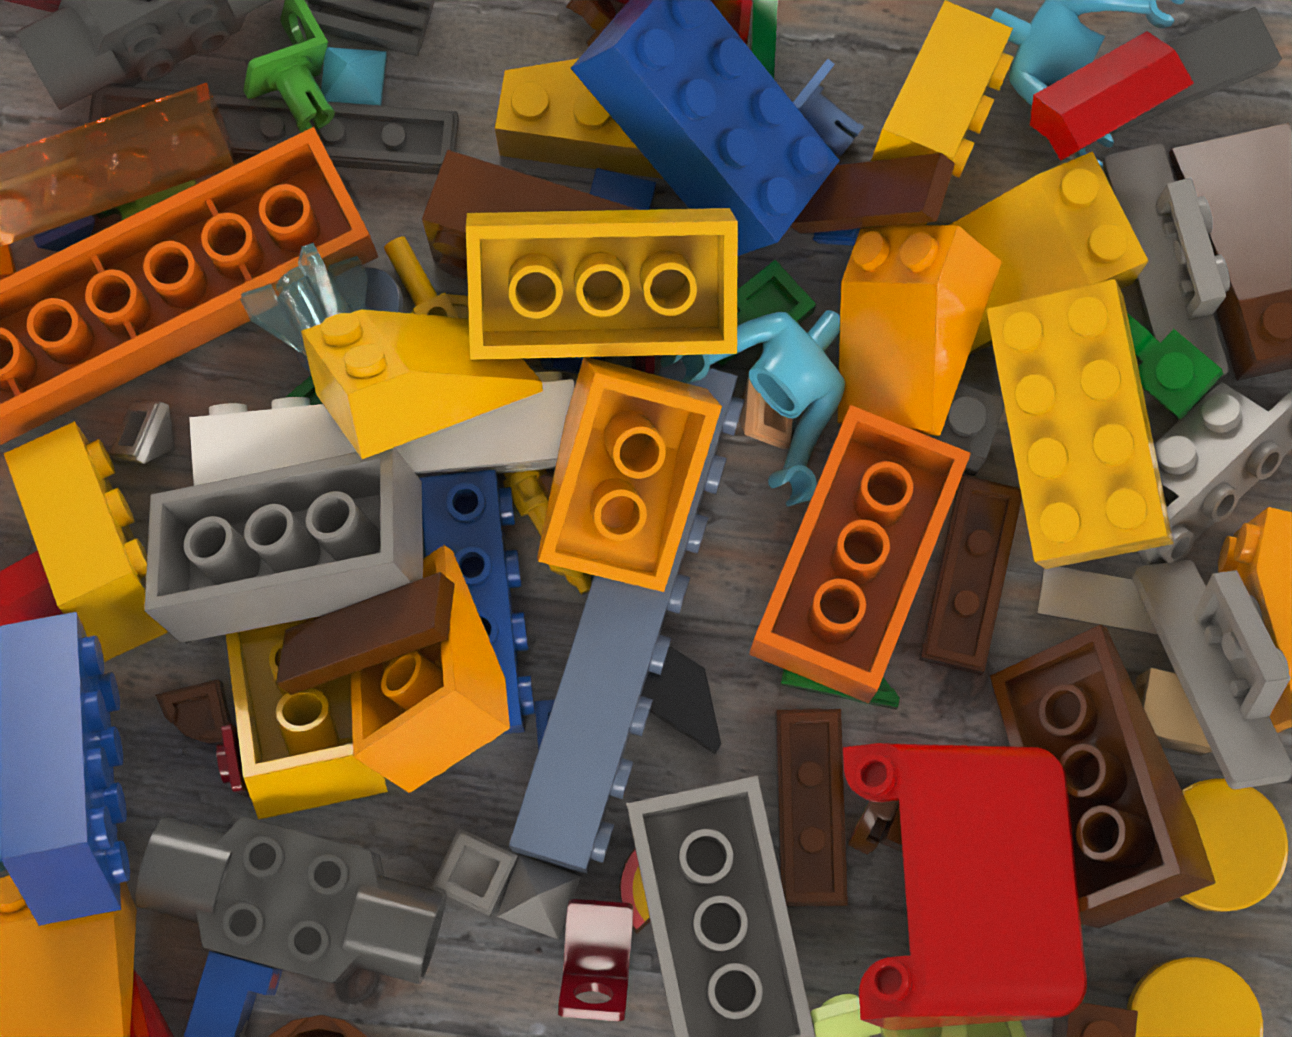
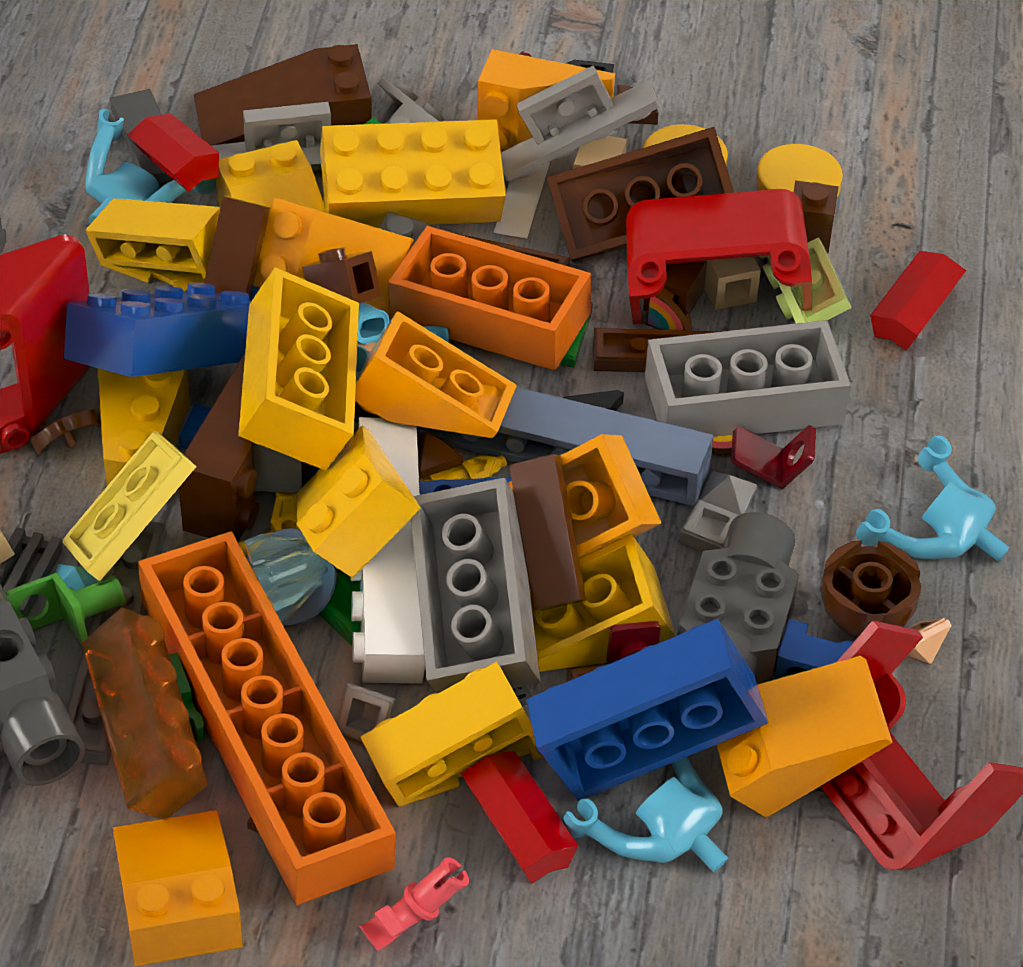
camera: 90 degrees left, 30 degrees down
none -> light yellow tile [62,431,197,581]
none -> reddish brown brick [302,247,382,303]

